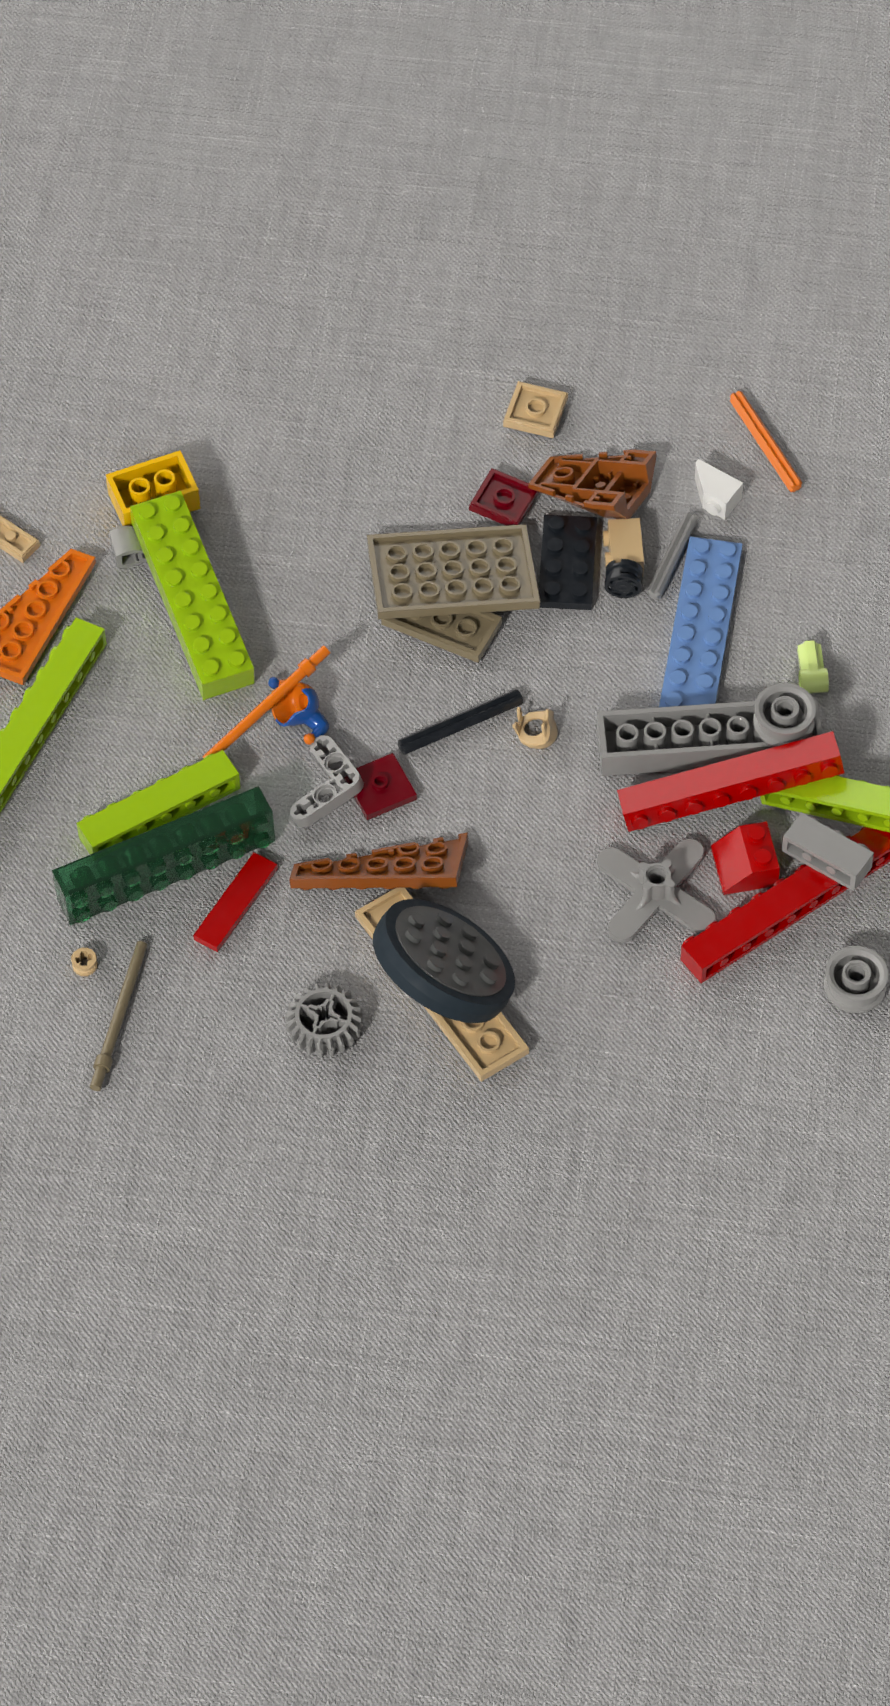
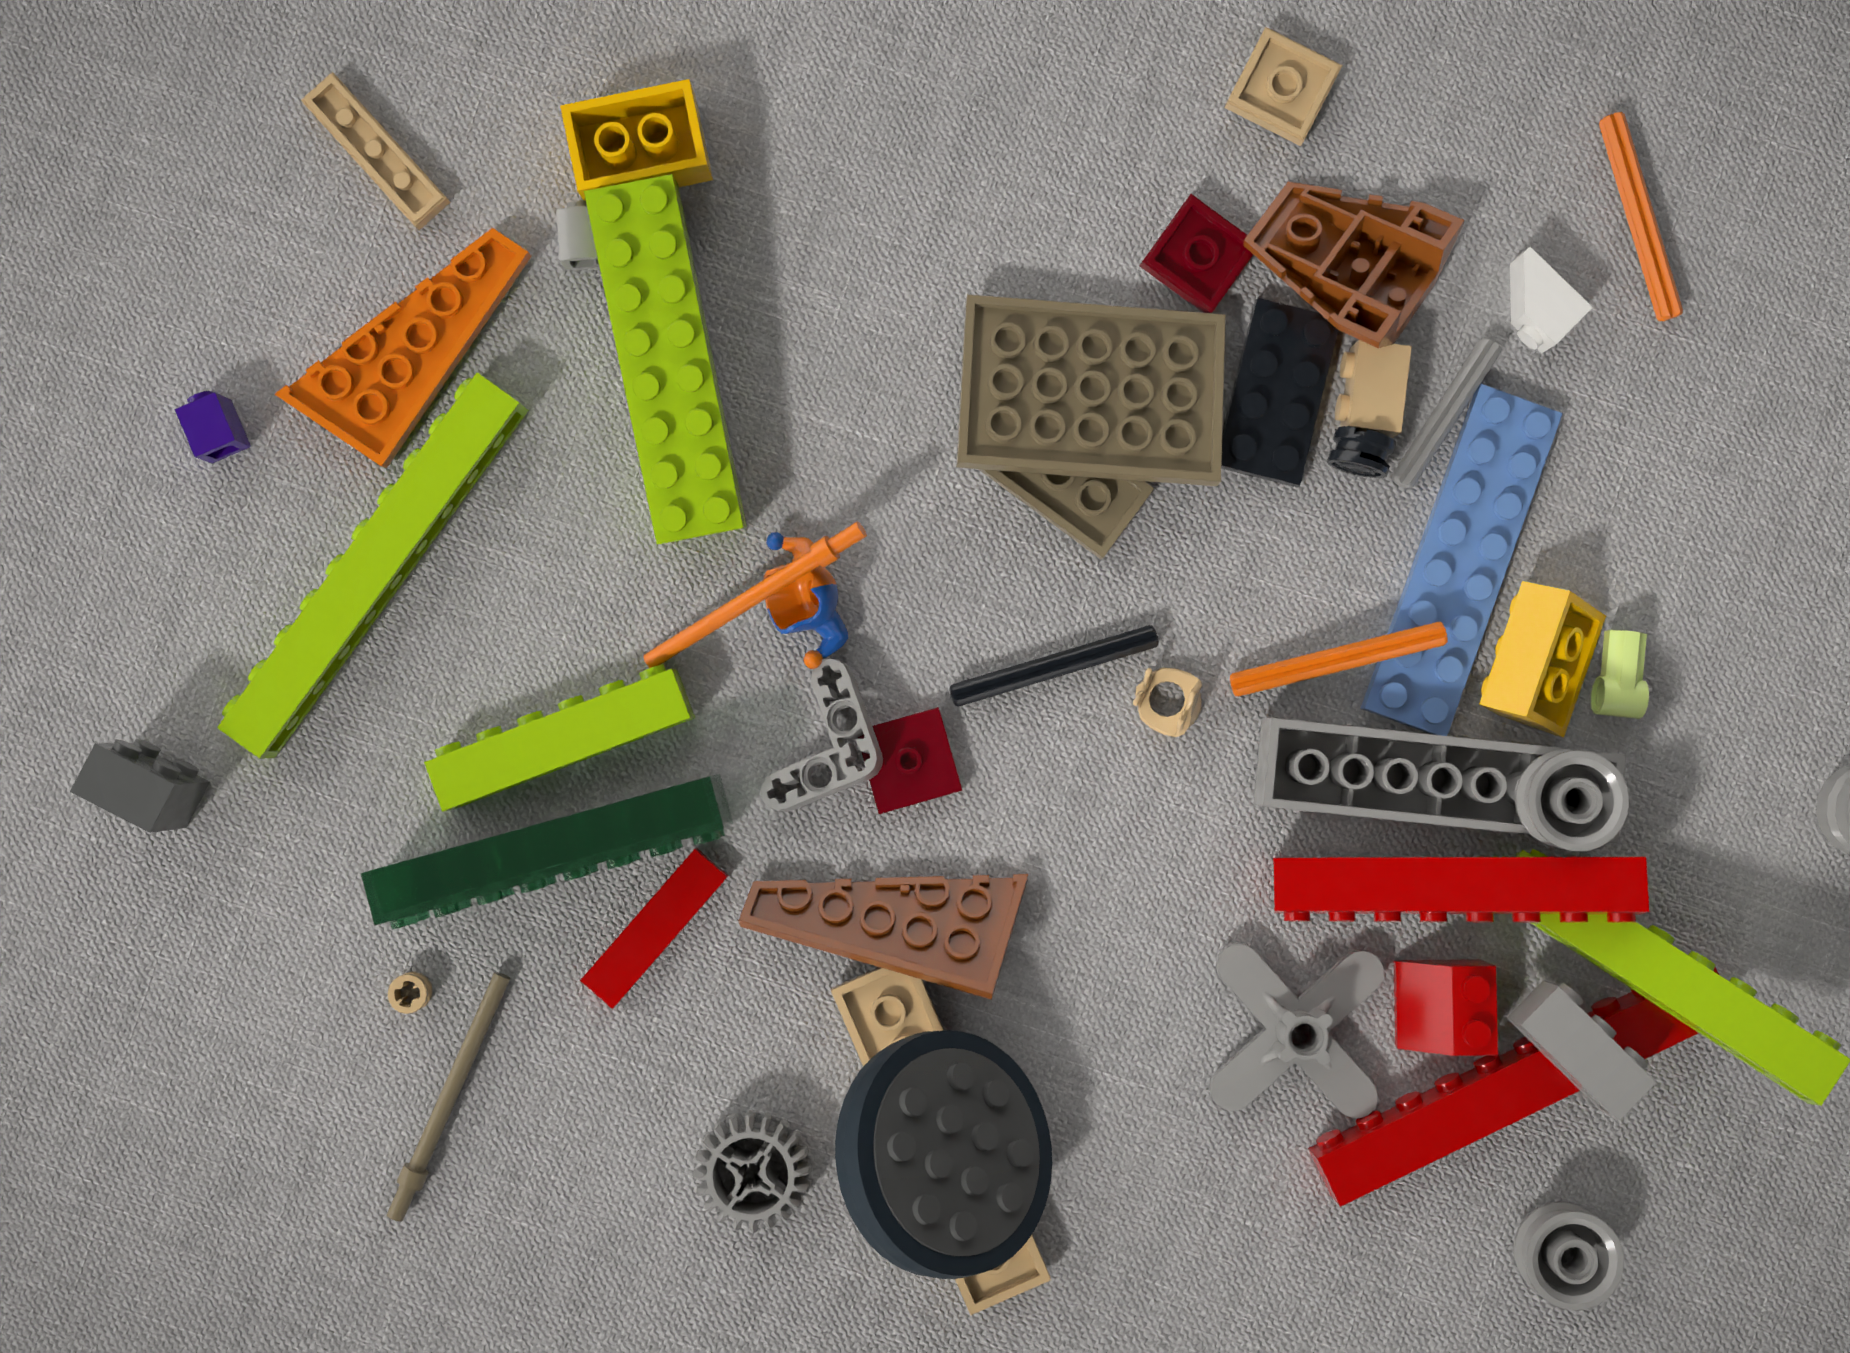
camera: 10 degrees right, 30 degrees up
none -> orange axle [1229,622,1448,697]
none -> yellow slope [1479,581,1606,738]

